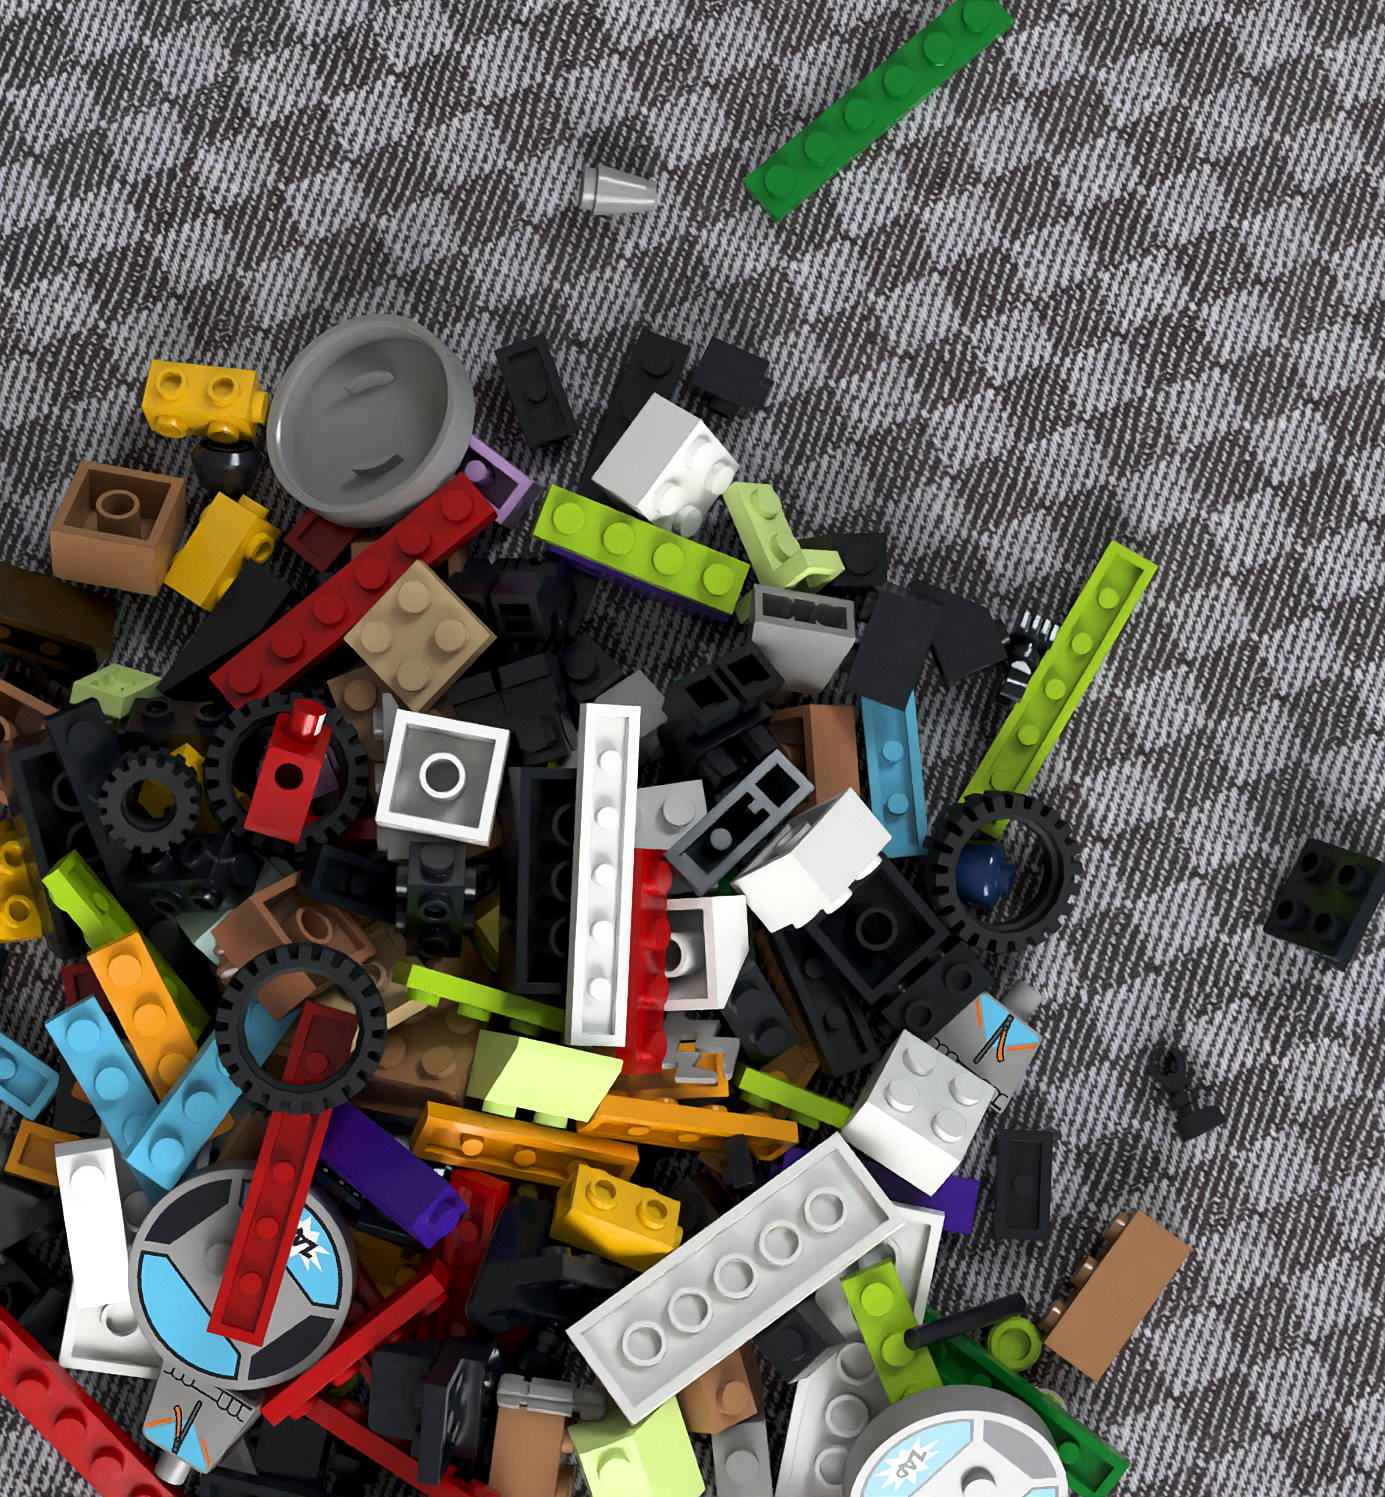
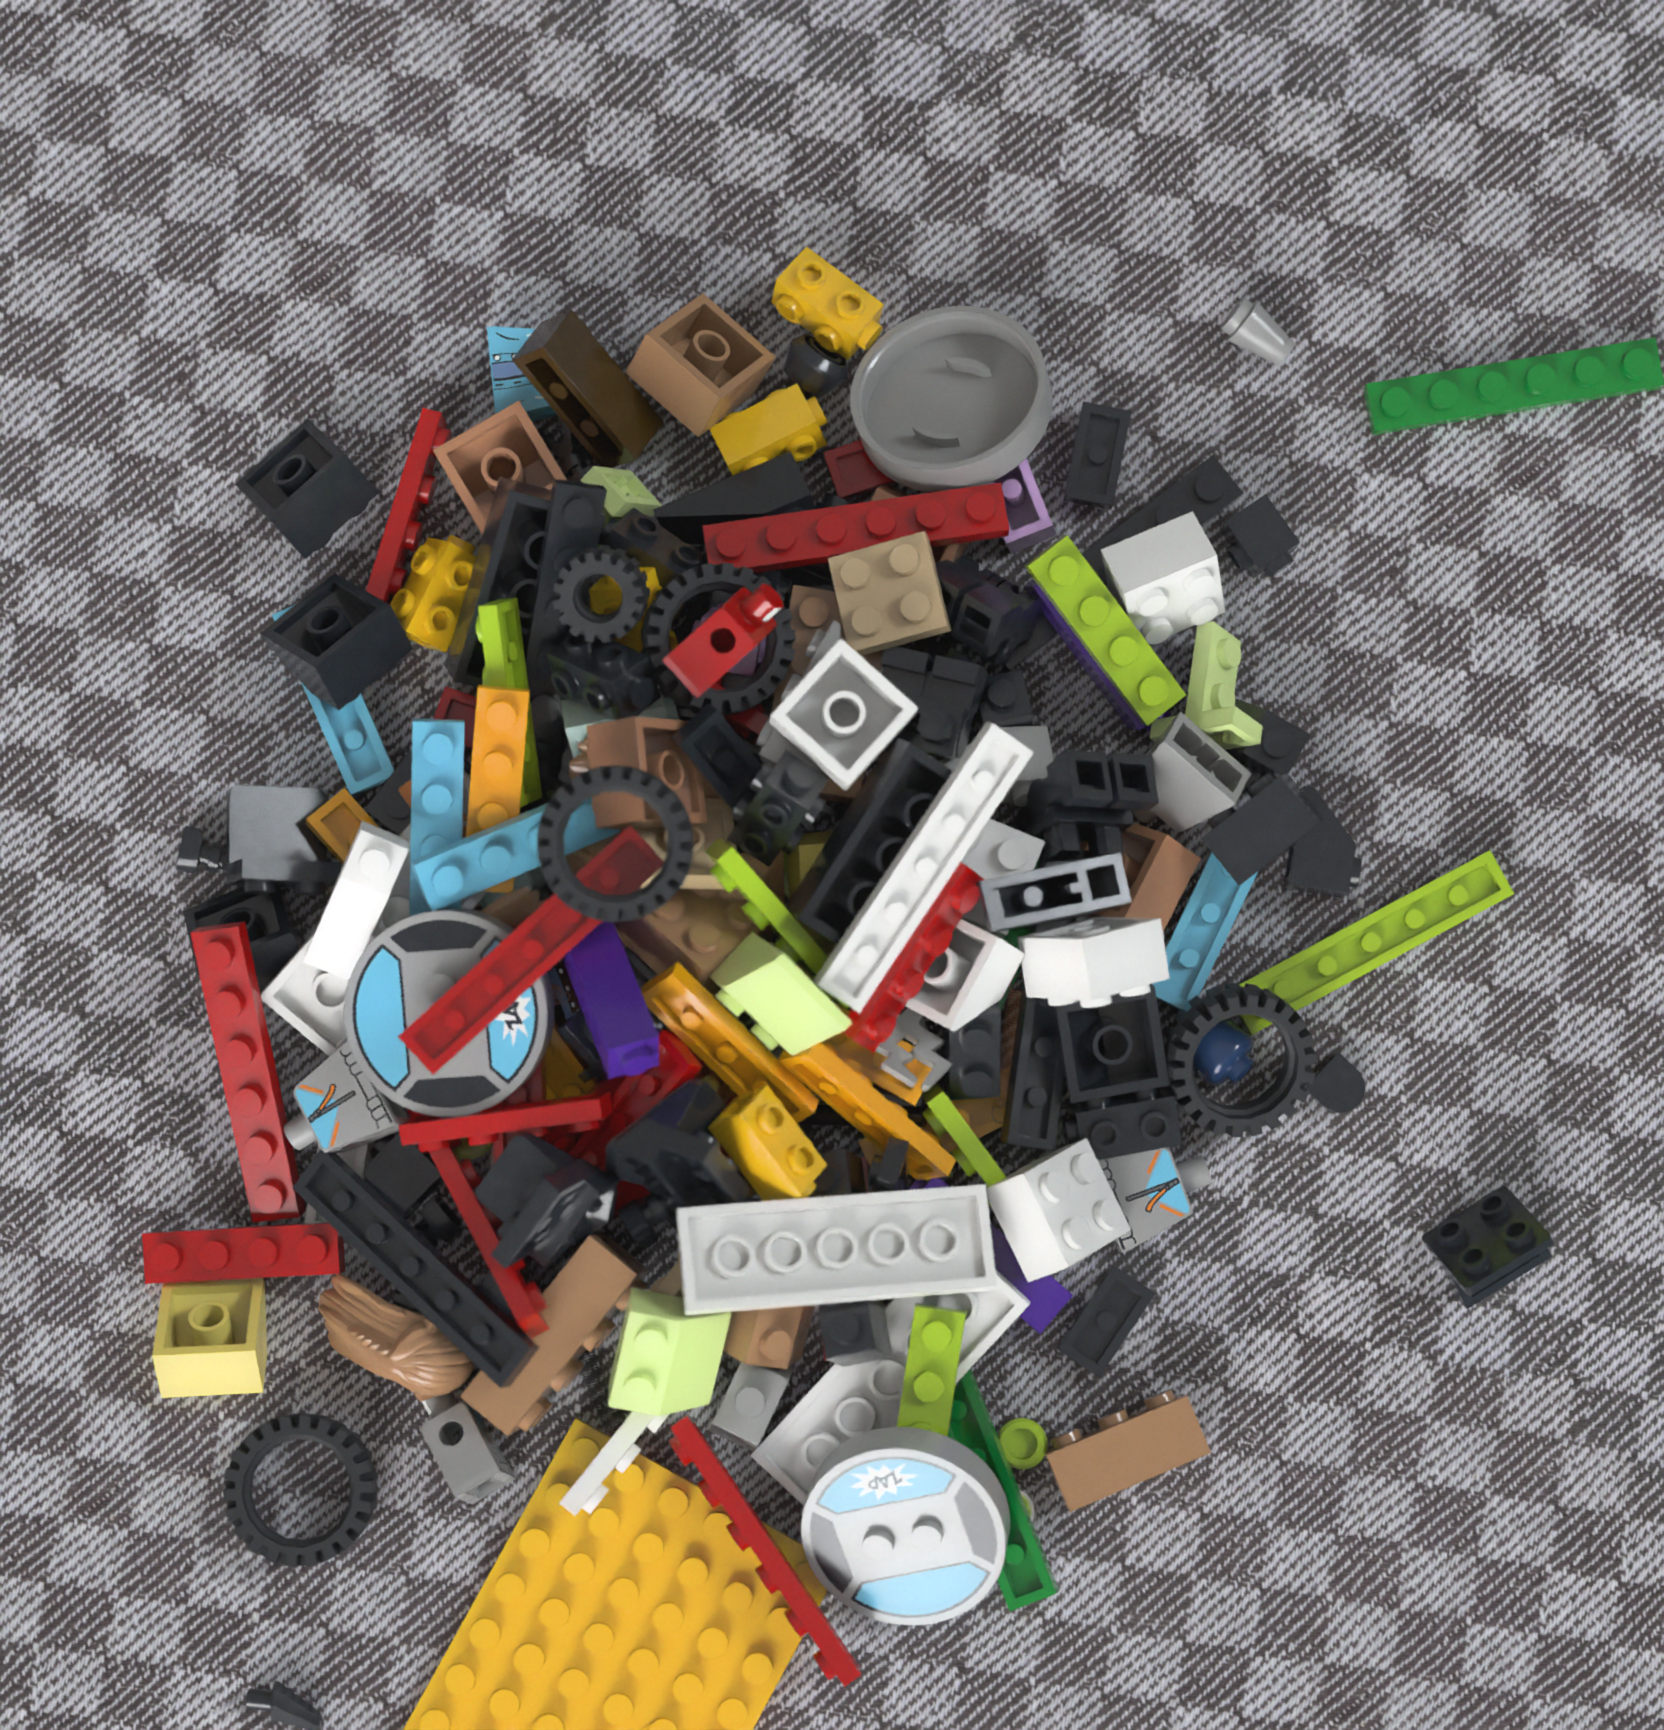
camera: 25 degrees right, 0 degrees up
light grey axle [497,1373,608,1421] -> none
black bar [904,1293,1026,1351] -> none
black piece [993,611,1059,710] -> none
black piece [1147,1047,1226,1144] -> none
none -> black tile [1305,1052,1365,1113]

